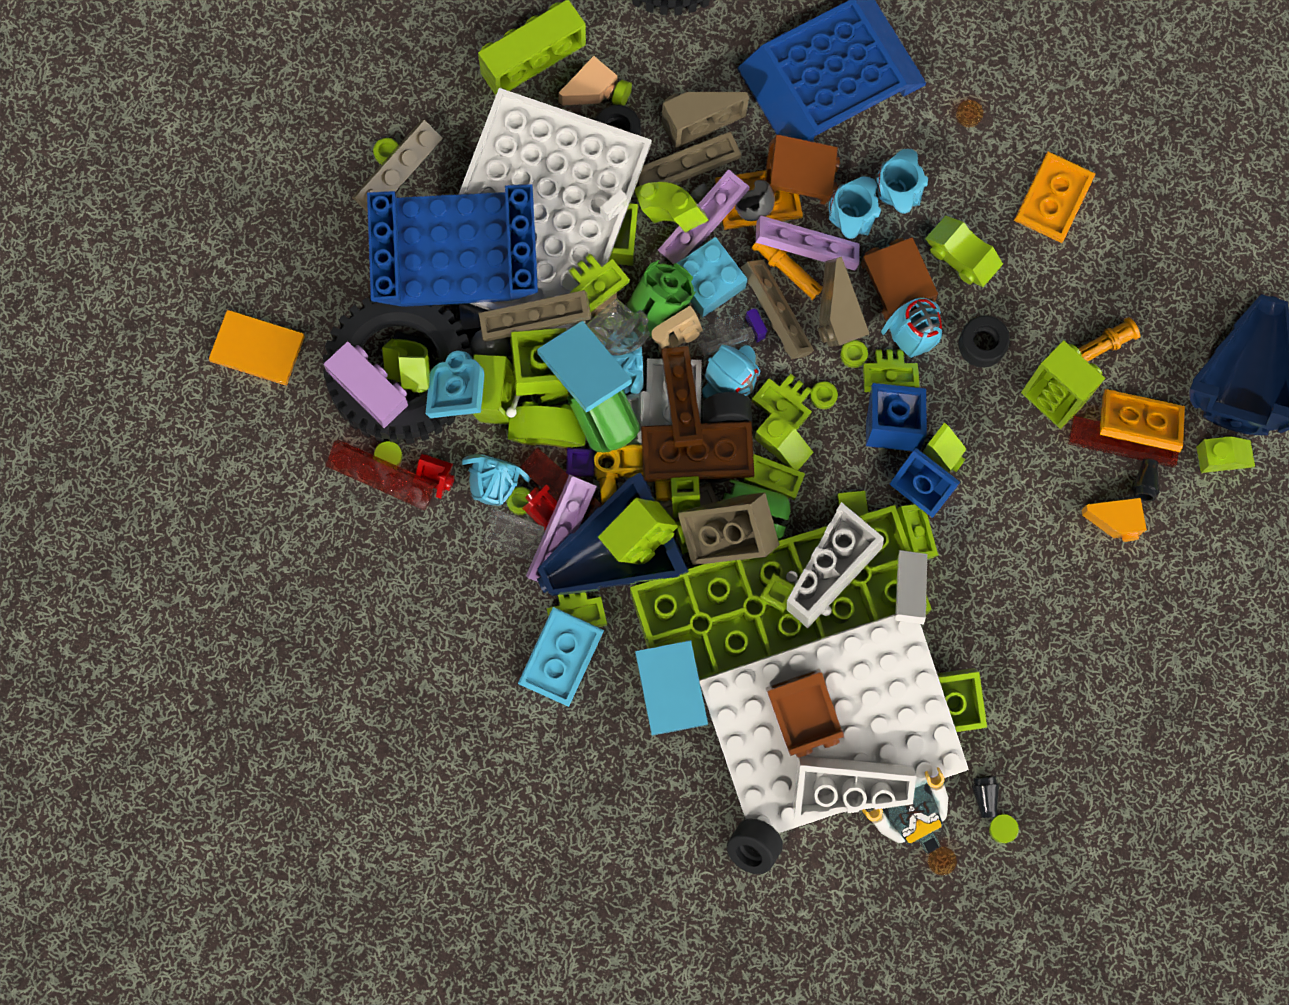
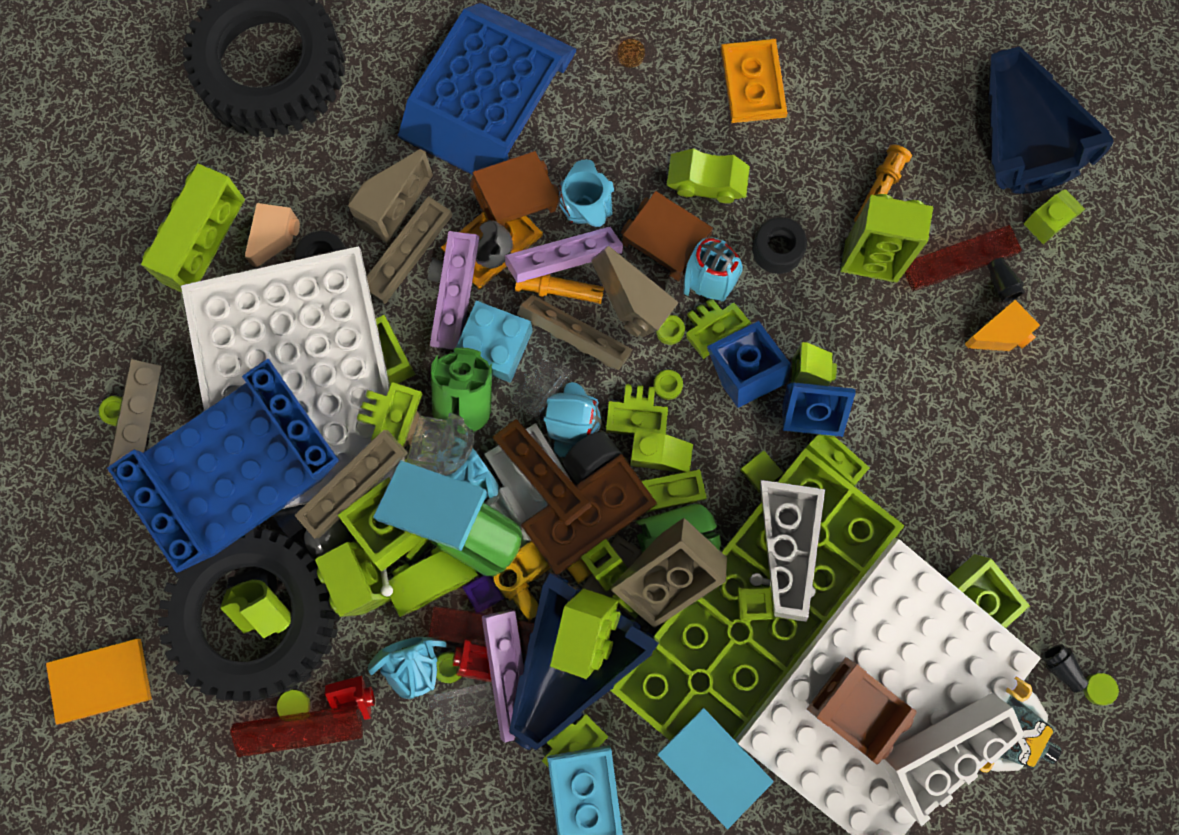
camera: 25 degrees left, 0 degrees up
lavender brick [324,341,408,428] -> none
medium azure plate [426,351,484,418] -> none
white tile [600,189,627,221] -> none
lime tile [612,80,632,106] -> none
lime brick [635,182,709,232] -> none
tan plate [652,305,703,353] -> none
dark purple tile [745,308,767,343] -> none
medium azure piece [875,149,928,214] -> none
white tile [895,550,927,624] -> none
clear orange tile [927,847,957,876] -> none
light orange tile [1100,389,1185,452] -> none

